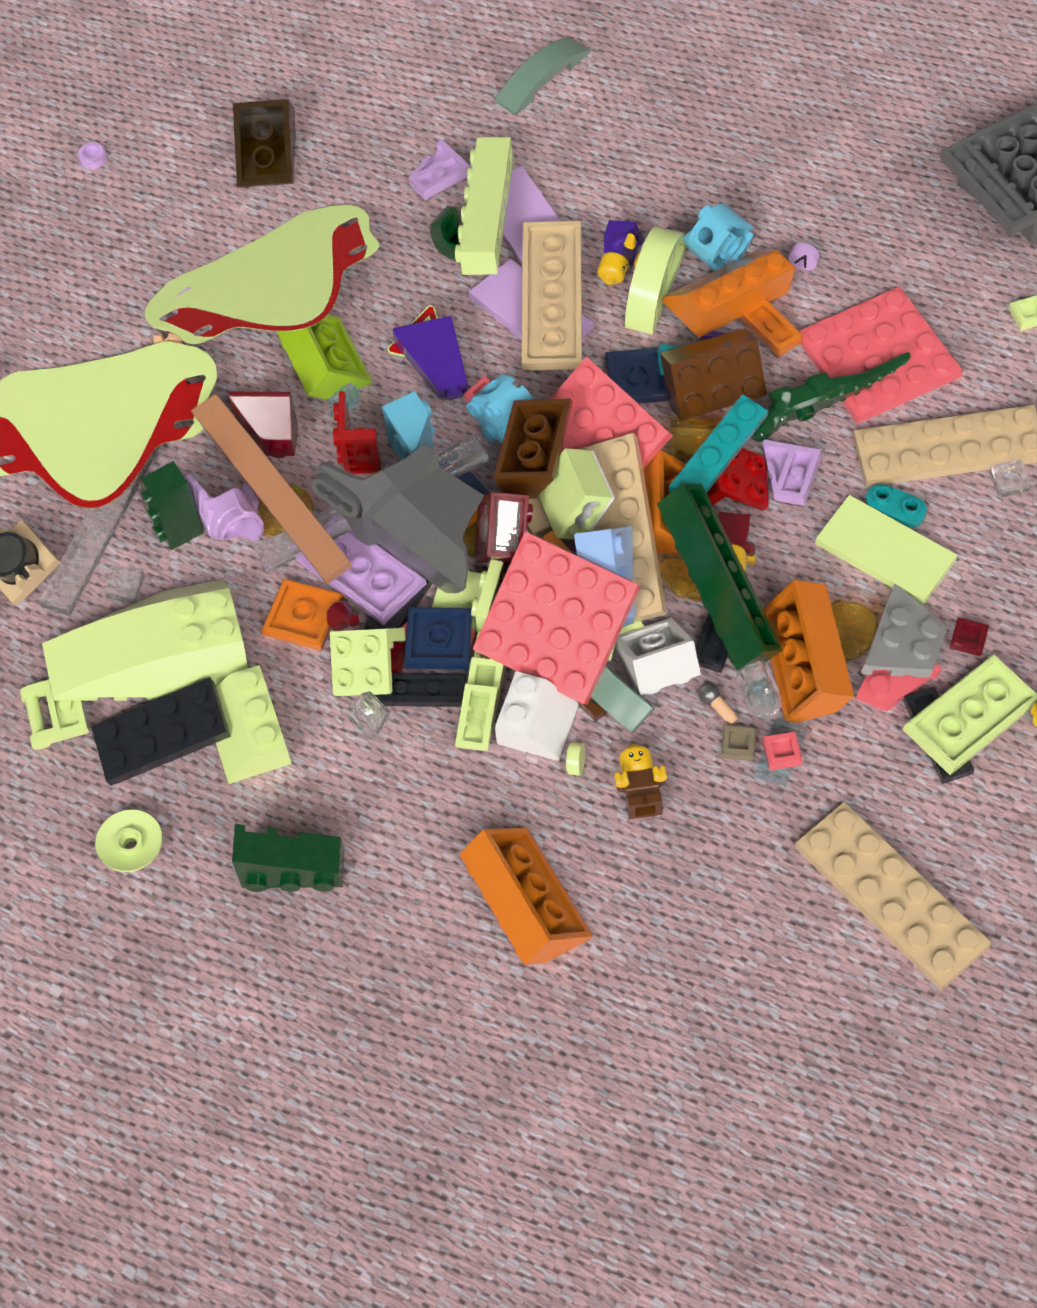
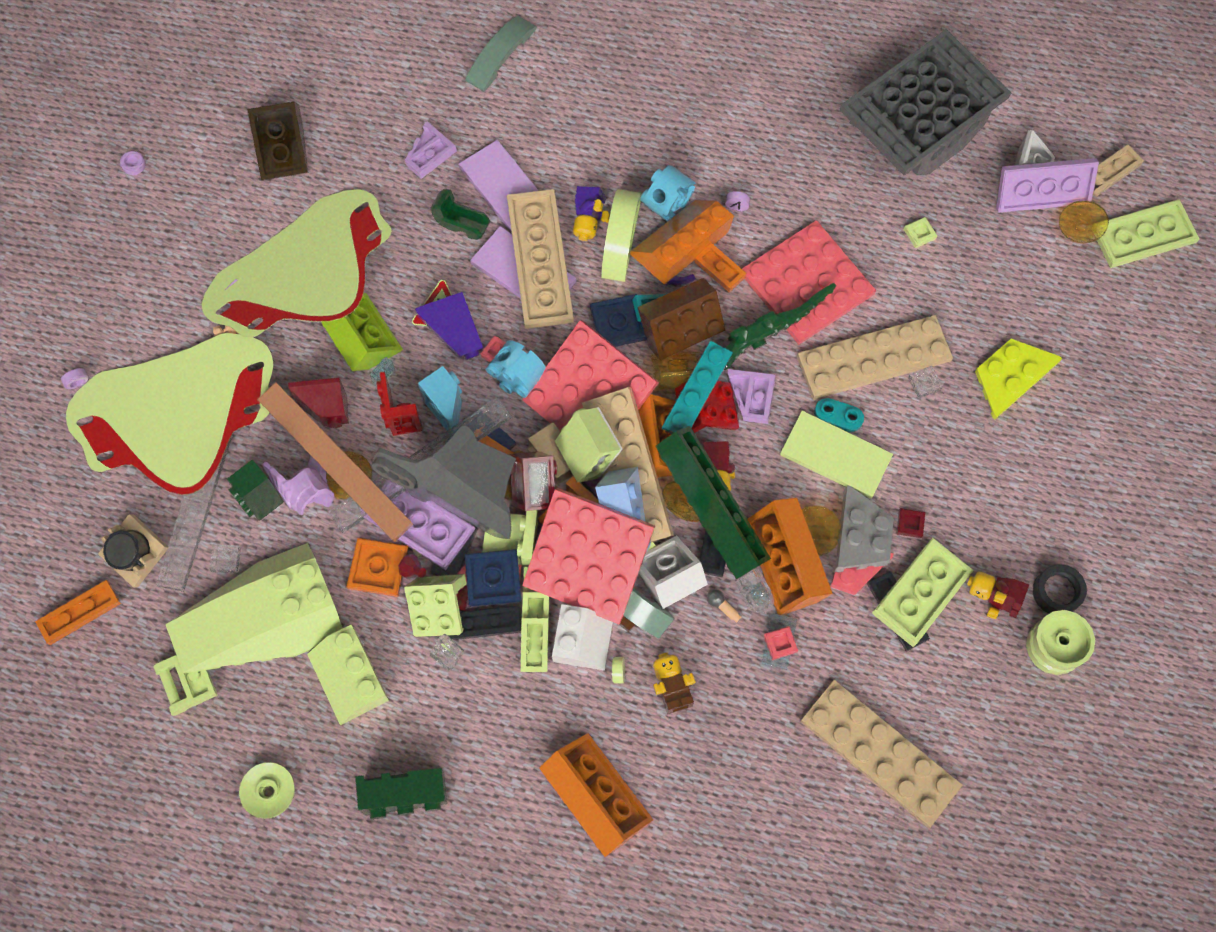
camera: 15 degrees left, 10 degrees up
black plate [91,677,231,786] -> none
yellowish green brick [455,137,513,275] -> none
reddish brown slope [493,398,573,499] -> none
dark tan tile [720,724,756,761] -> none

